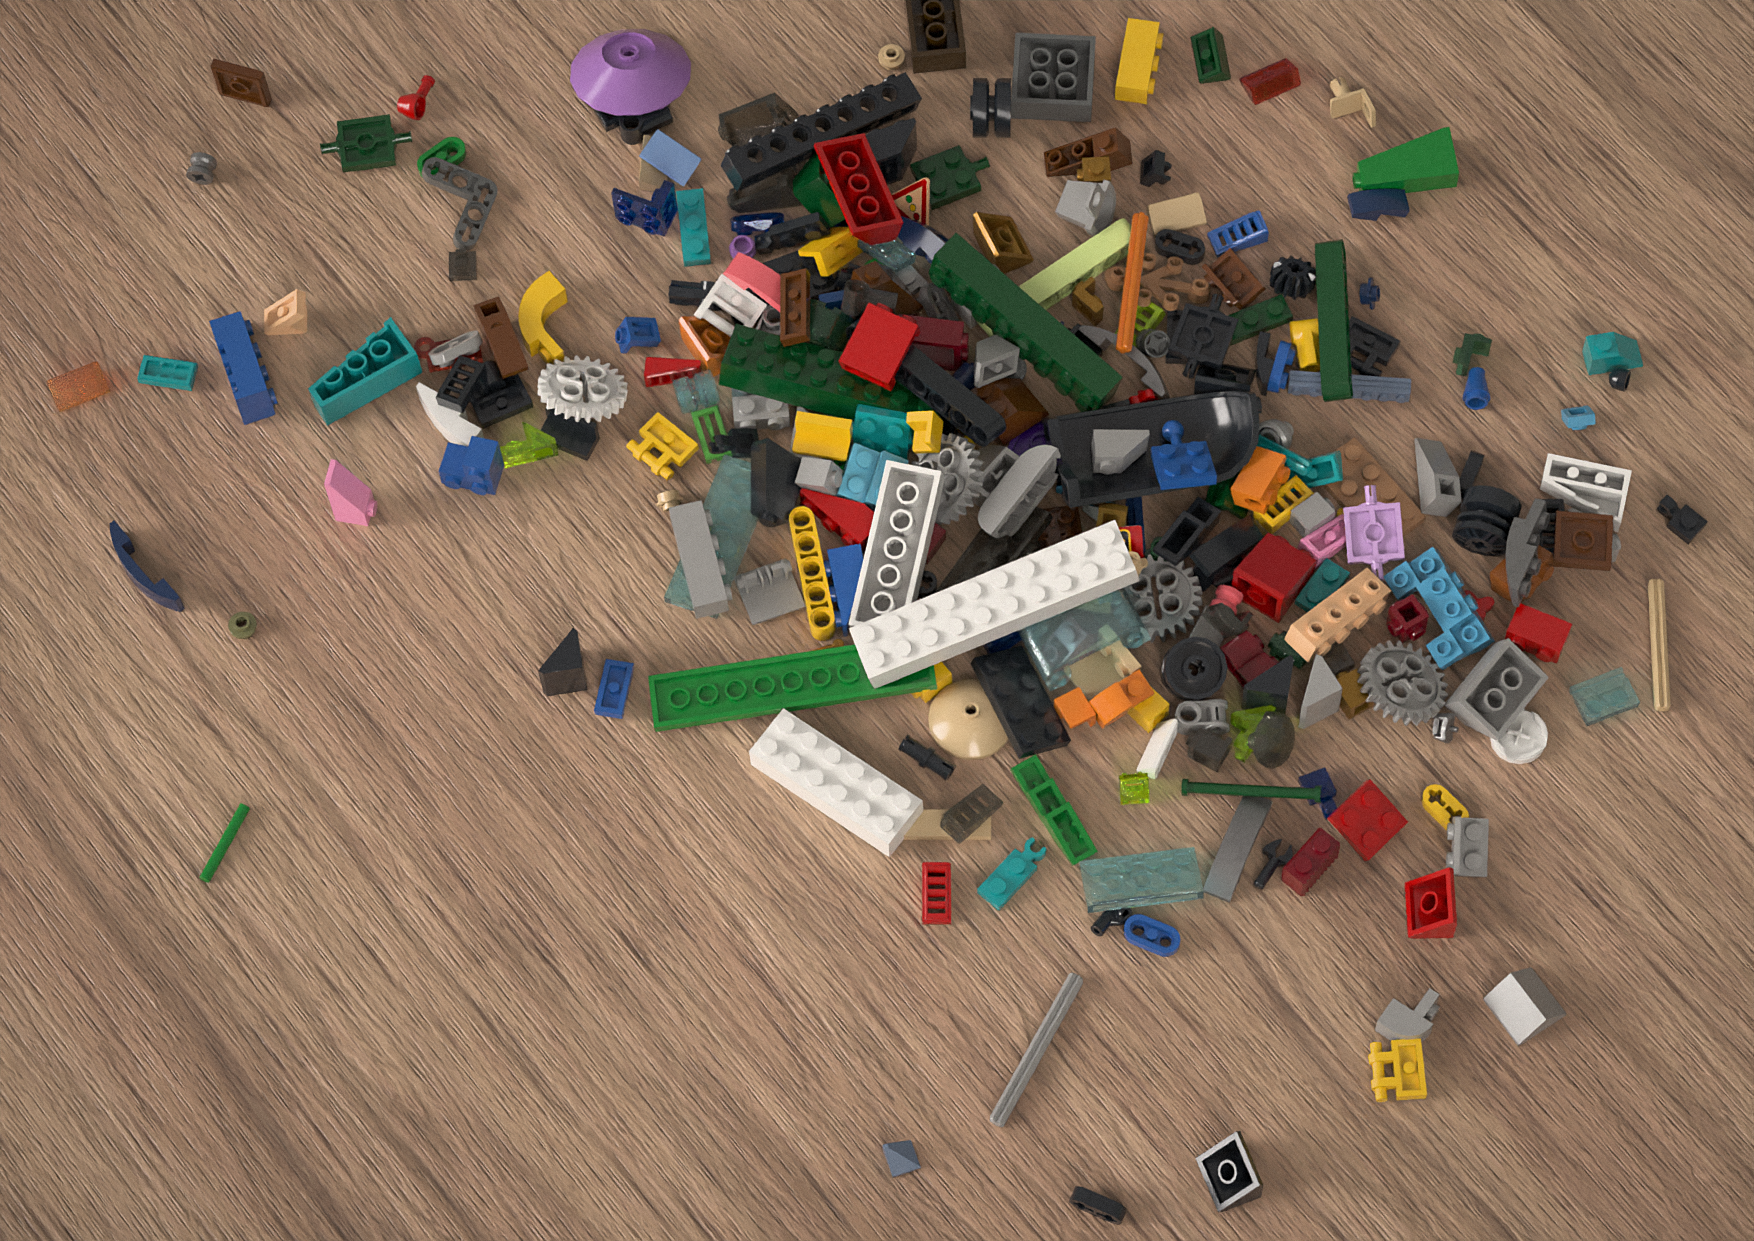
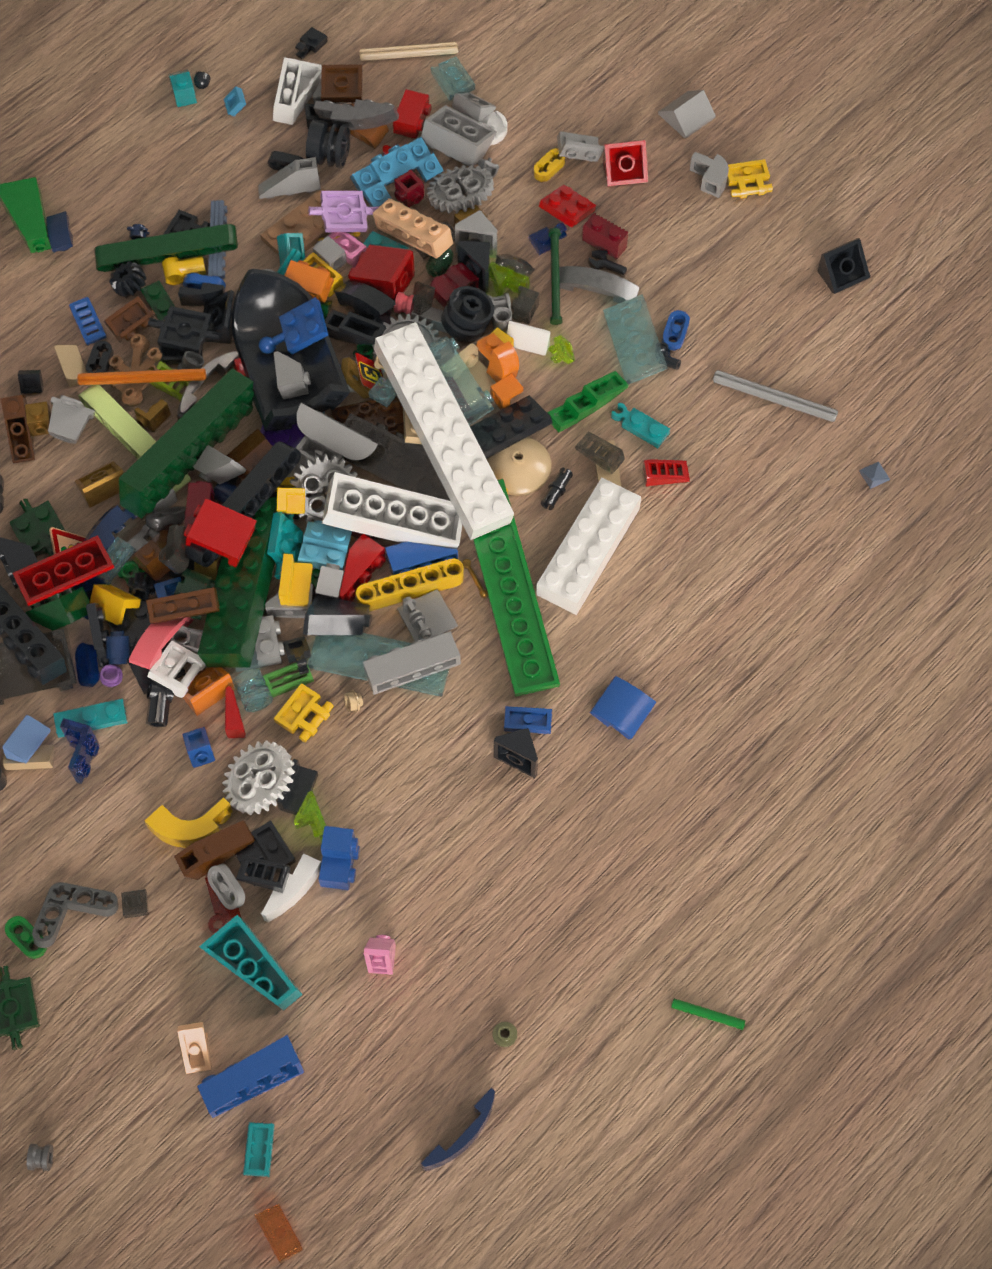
camera: 100 degrees left, 0 degrees up
black beam [1069,1186,1127,1225] -> none
clear green bracket [1452,333,1492,377] -> none
blue cone [1462,367,1490,410] -> none
none -> dark blue brick [106,632,130,665]
none -> light grey slope [452,92,496,121]
none -> blue slope [589,676,656,740]

